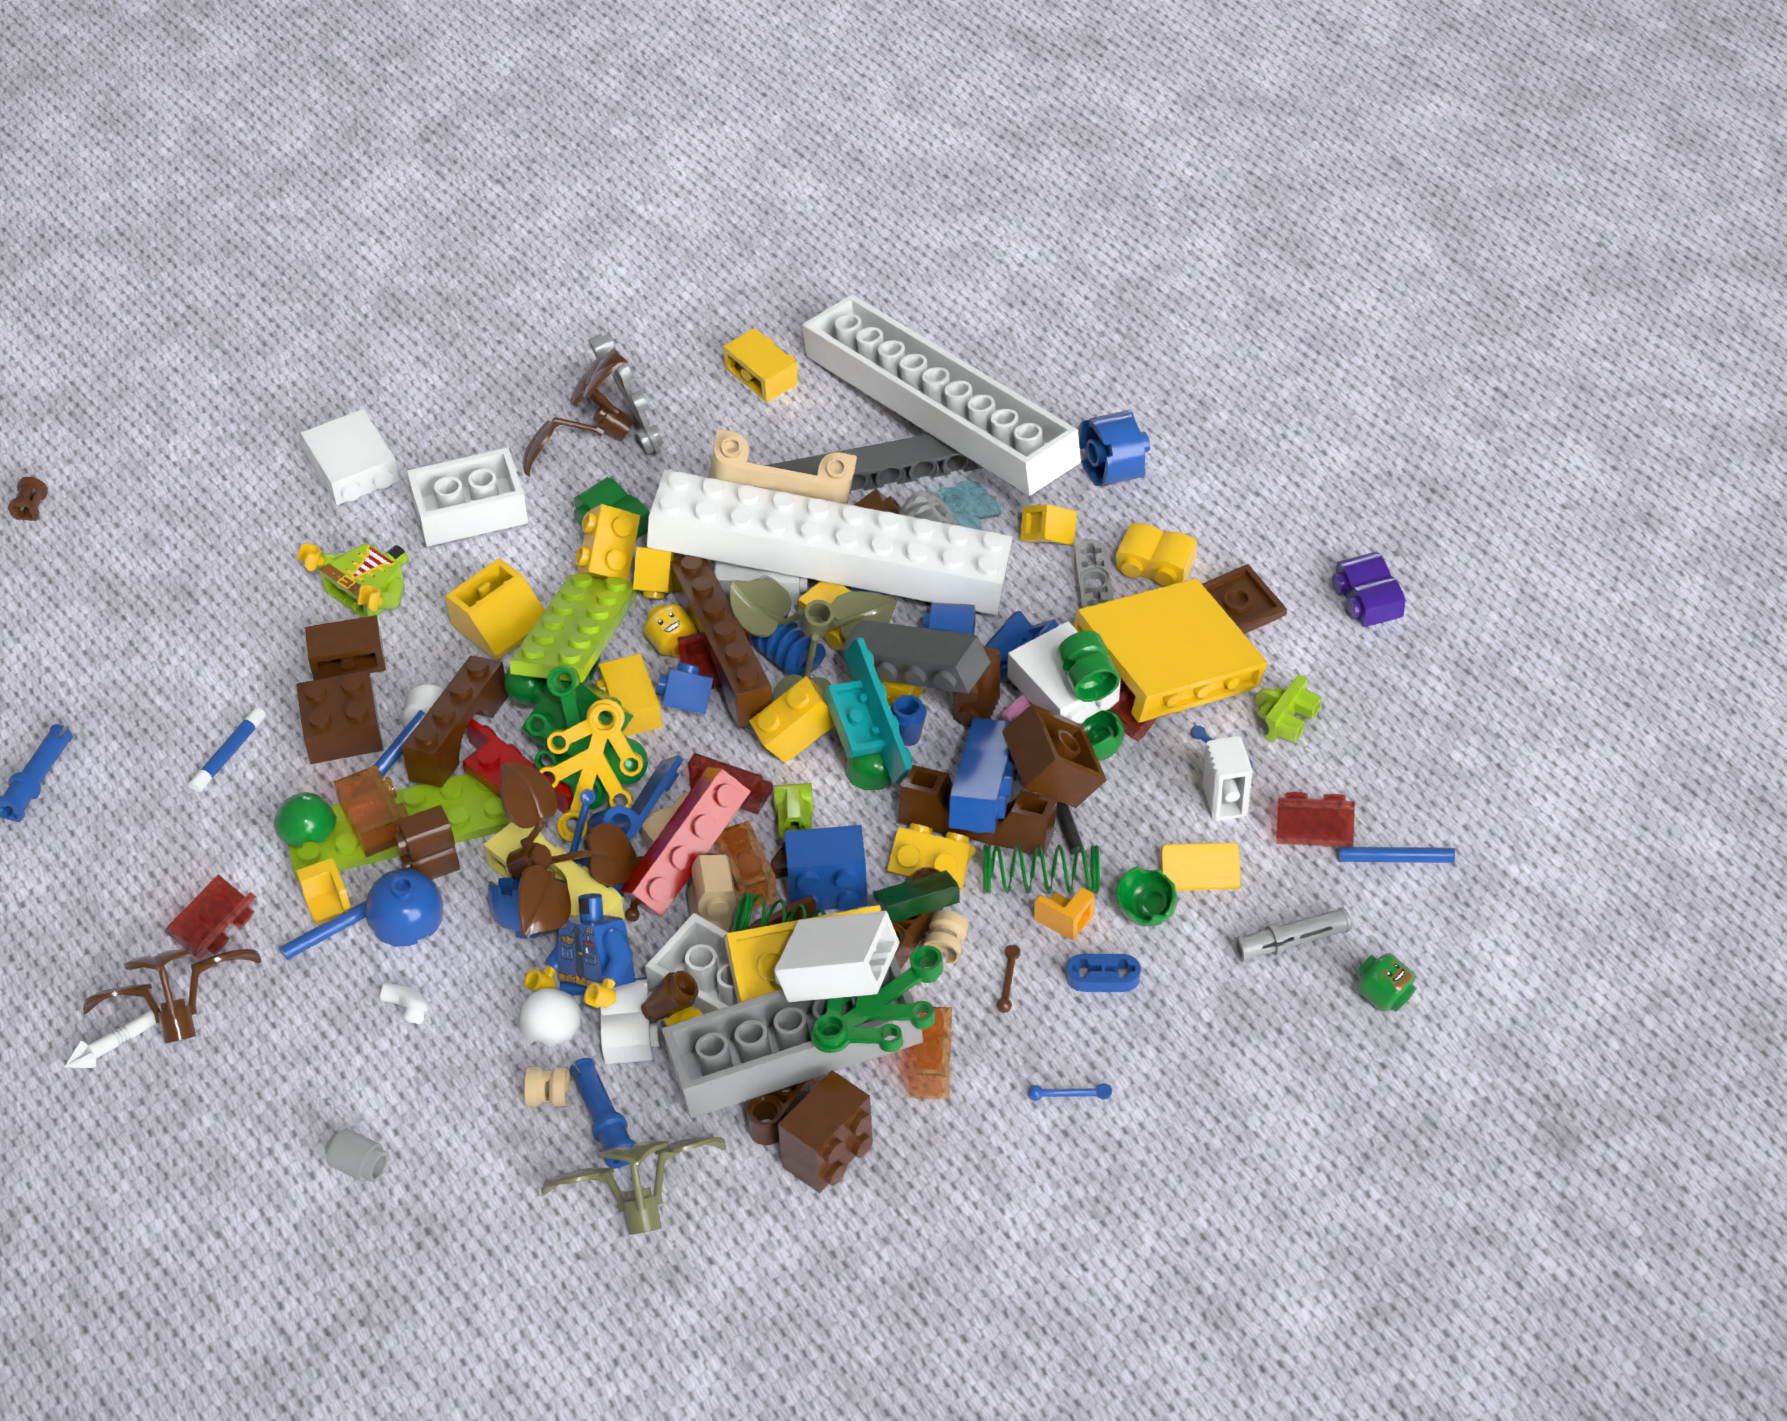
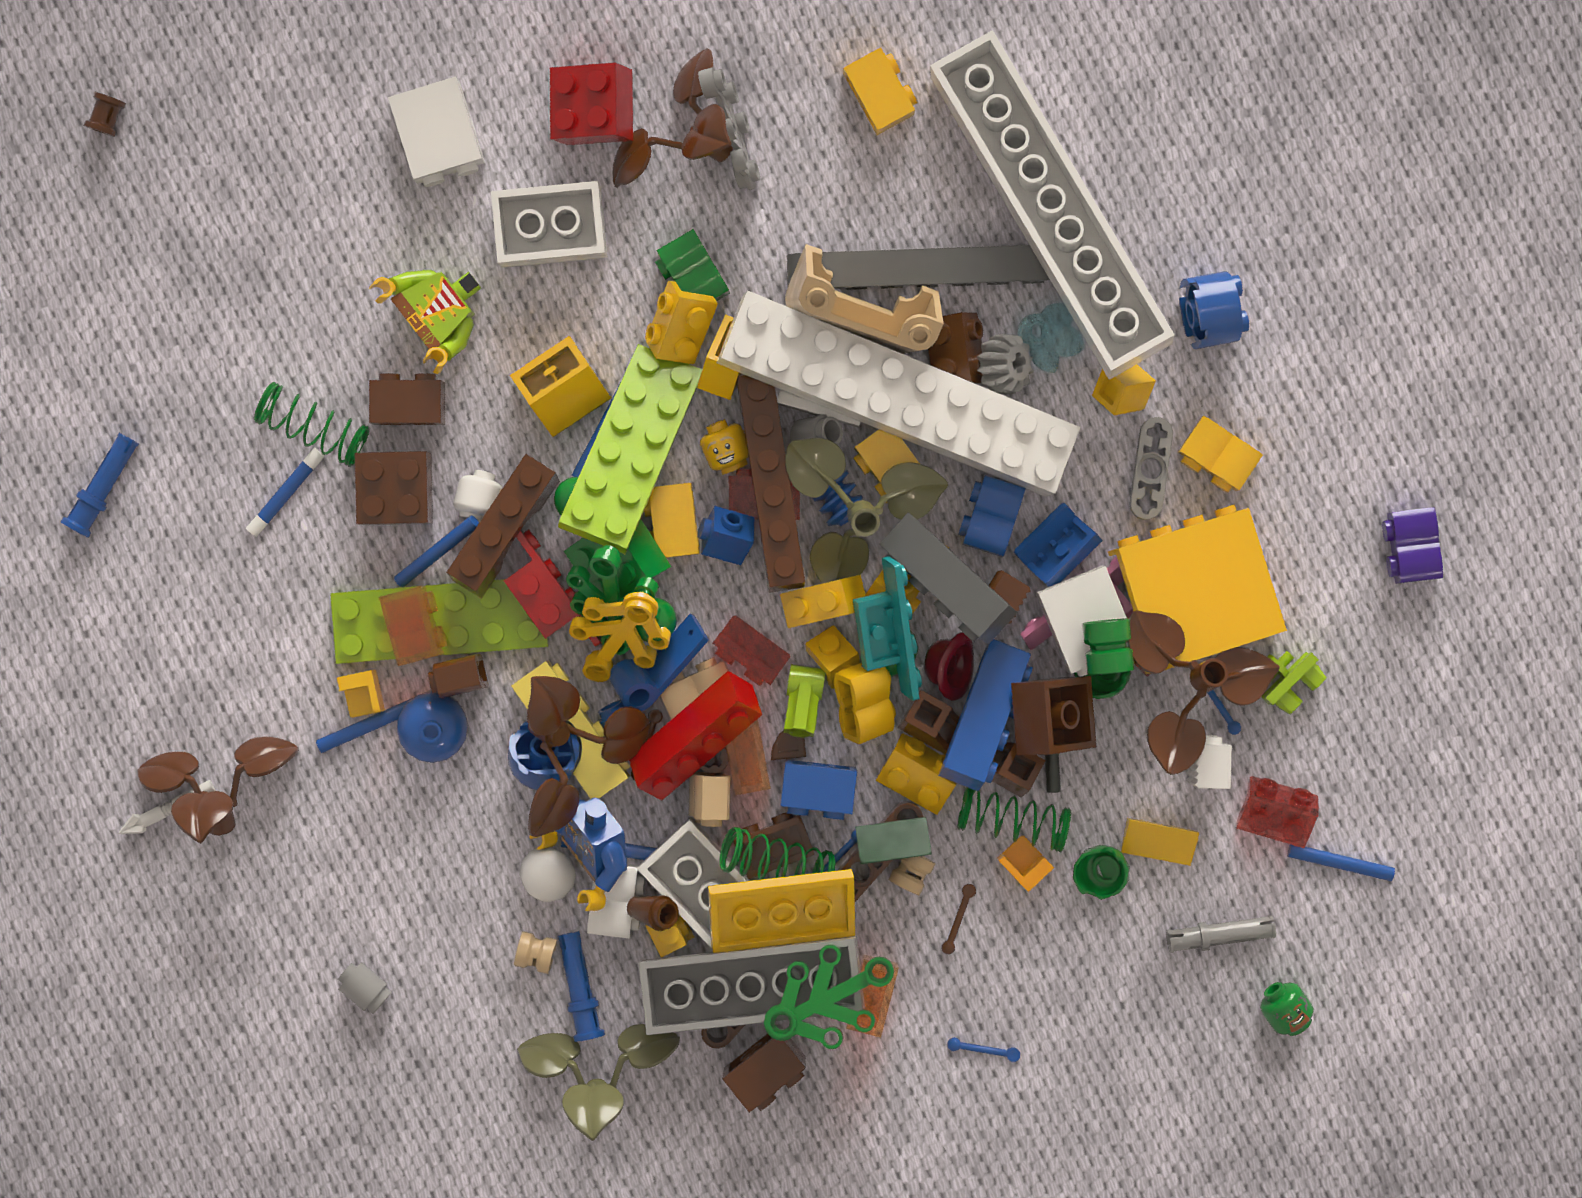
camera: 15 degrees right, 40 degrees up
clear red bracket [165,874,257,960] -> none
green hair [274,792,337,848] -> none
white arm [380,982,428,1024] -> none
blue hinge [568,789,596,864] -> none
white brick [774,911,900,1002] -> none
blue cone [890,695,927,746] -> none
blue beam [1066,954,1141,992] -> none
reddish brown tile [1202,564,1287,634] -> none
none -> green piece [254,382,370,467]
none -> red brick [550,62,633,145]
none -> yellow bracket [805,625,860,689]
none -> yellow brick [834,663,896,745]
none -> dark red hat [924,632,974,701]
none -> reddish brown plant [1127,610,1280,775]

